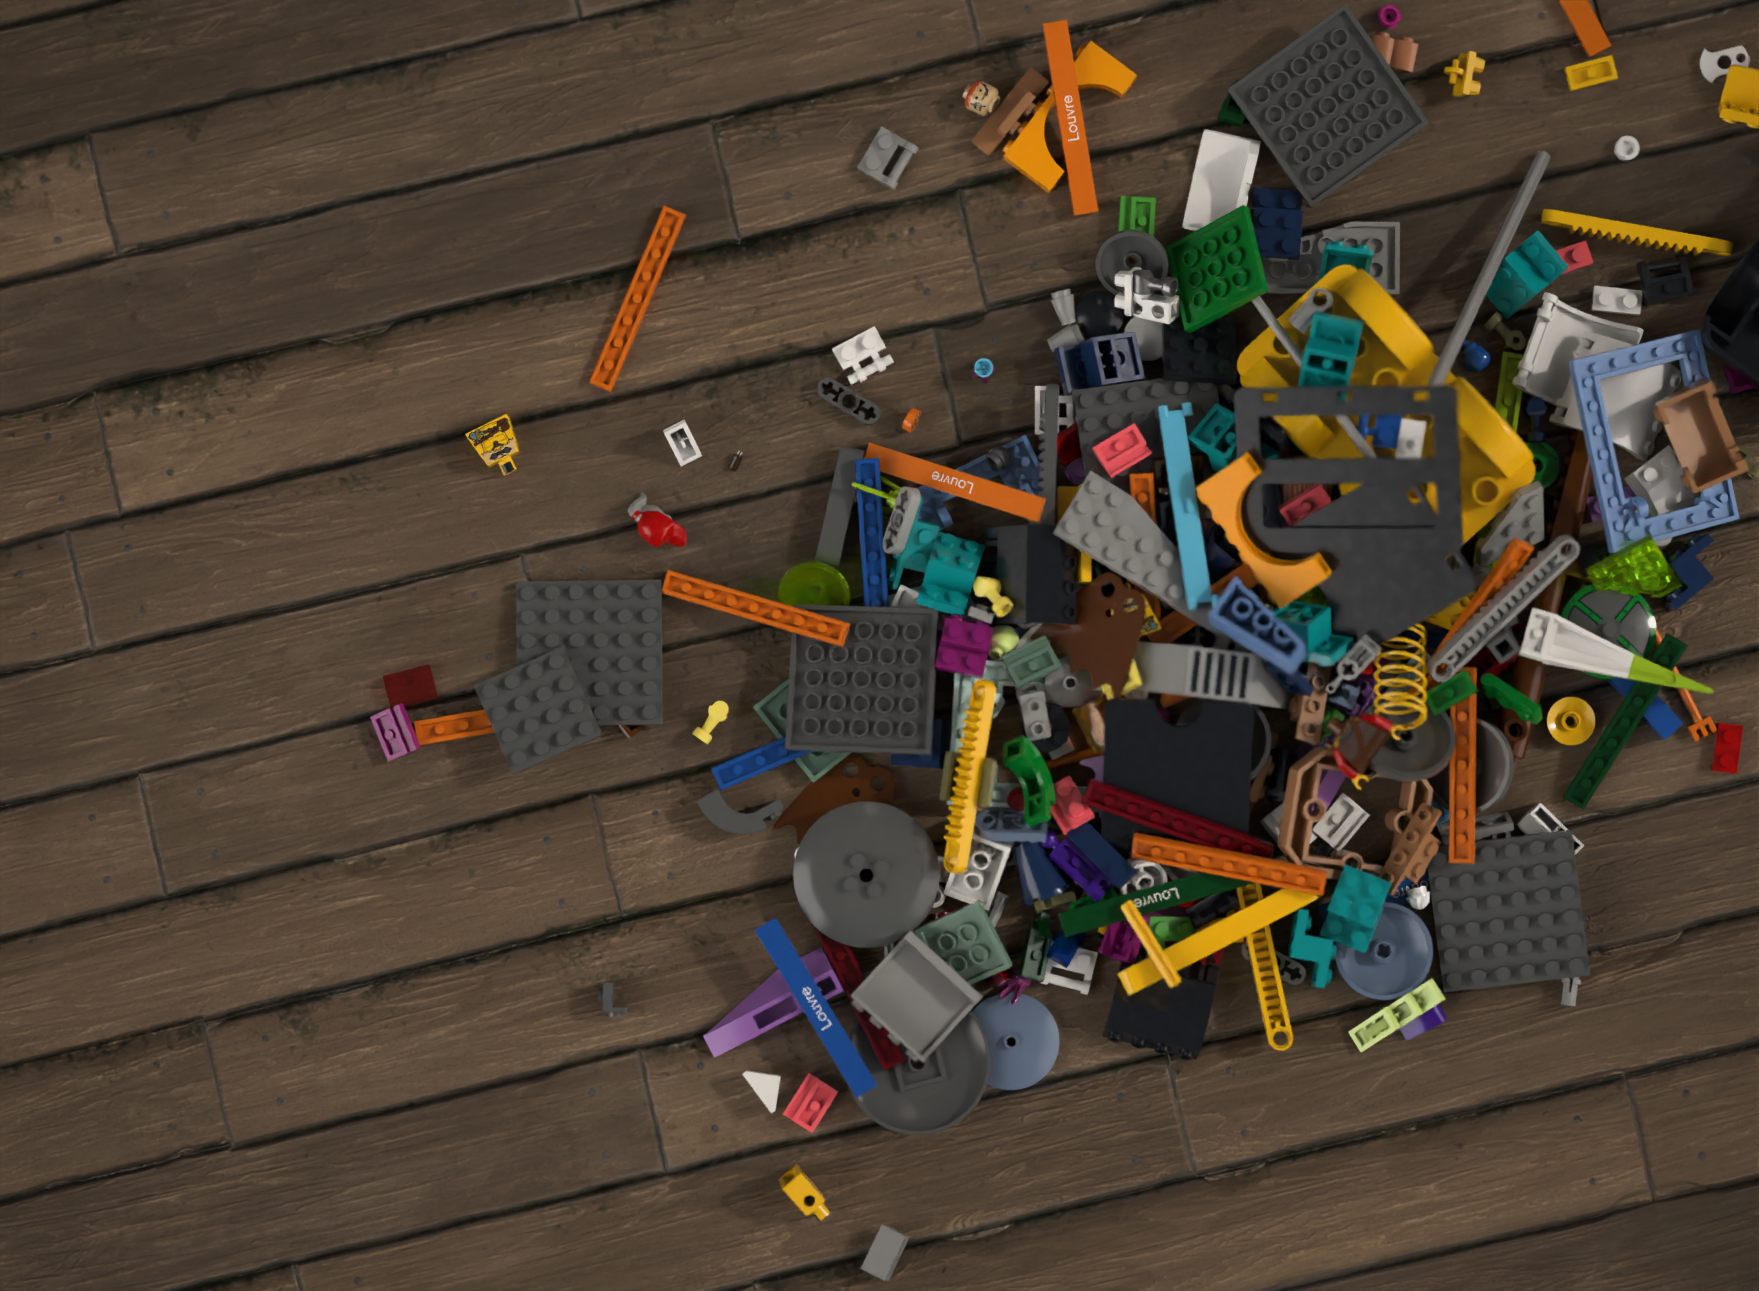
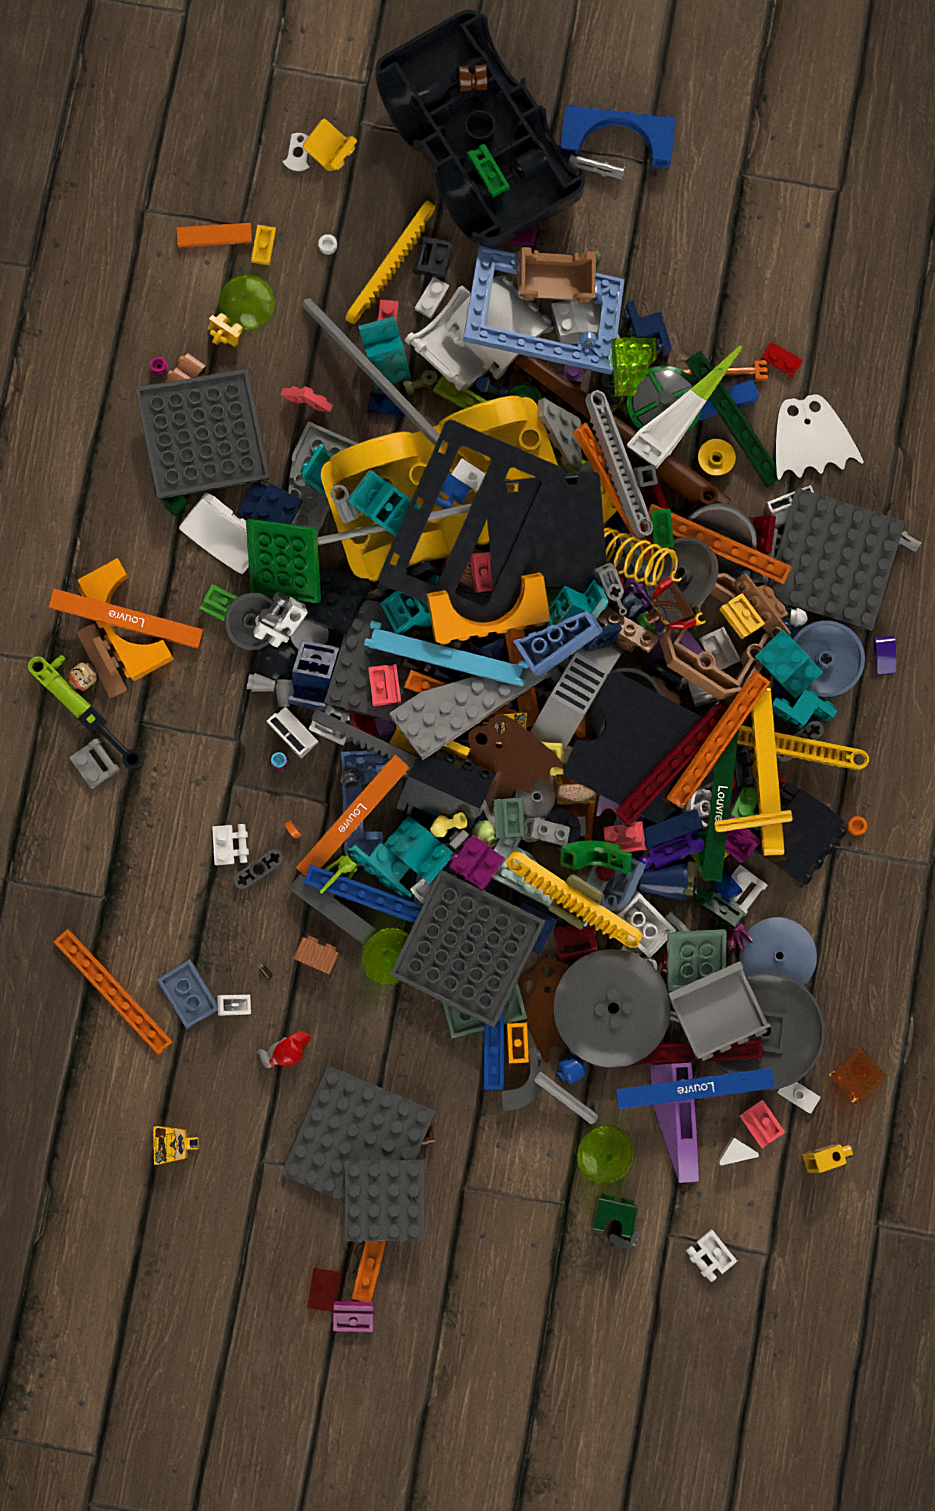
camera: 70 degrees left, 5 degrees down
orange tile [662,570,850,647] -> none
light yellow leg [692,701,729,745] -> none
light grey hinge [861,1224,910,1281] -> none
light grey beam [882,486,921,555] -> none
yellowish green slope [1348,978,1445,1052] -> none
blue piece [1462,339,1491,372] -> none
green plate [1481,673,1543,725] -> none
none -> lime piece [28,655,144,771]
none -> sand blue tile [157,959,218,1029]
none -> clear neon green dish [219,274,275,329]
none -> white piece [267,707,319,759]
none -> coral plate [280,386,333,412]
none -> nougat brick [293,935,339,975]
none -> clear blue tile [368,392,408,417]
none -> light orange brick [507,1023,529,1063]
none -> light grey axle [534,1072,598,1124]
none -> dark red plate [554,923,598,963]
none -> blue head [556,1055,586,1085]
none -> clear neon green dish [577,1125,634,1184]
none -> dark green piece [591,1193,638,1238]
none -> white plate [686,1229,737,1282]
none -> yellow plate [719,593,765,639]
none -> dark red plate [748,515,776,554]
none -> white piece [776,394,864,480]
none -> white plate [776,1082,821,1114]
none -> clear orange slope [829,1046,886,1105]
none -> orange tile [847,816,867,836]

